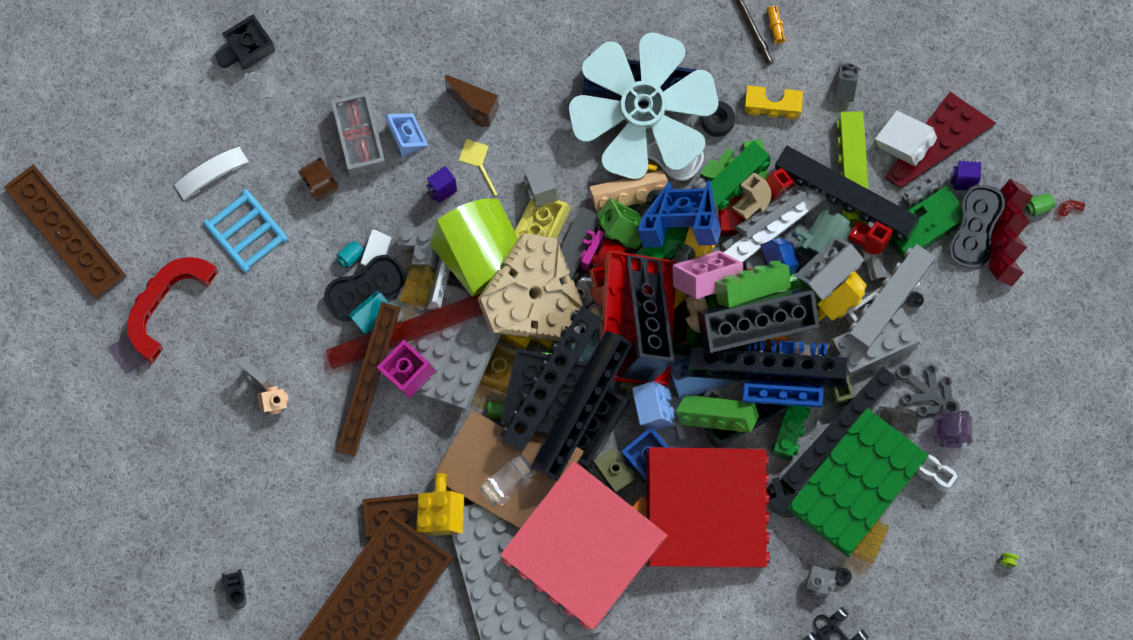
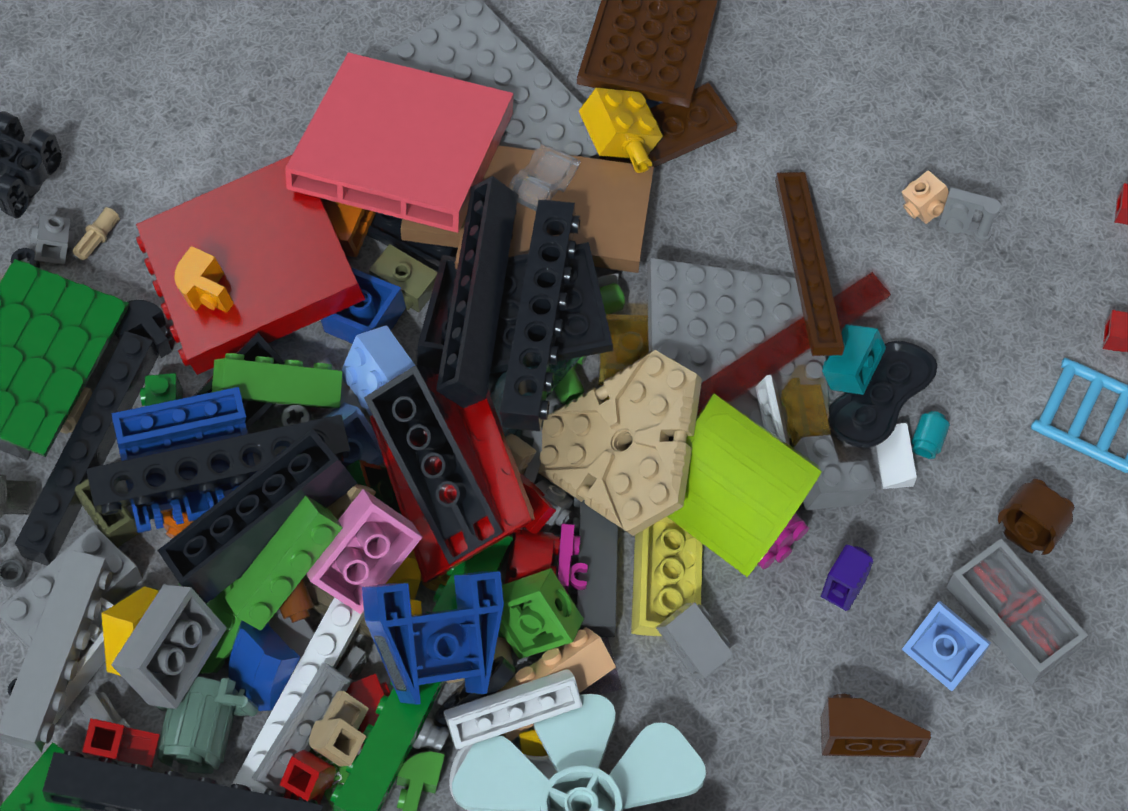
camera: 155 degrees right, 10 degrees down
dark pink brick [377,340,436,399] -> none
light yellow piece [459,139,497,196] -> none
none -> tan axle [73,207,120,260]
none -> light orange brick [174,246,234,313]
none -> white slope [444,669,582,750]

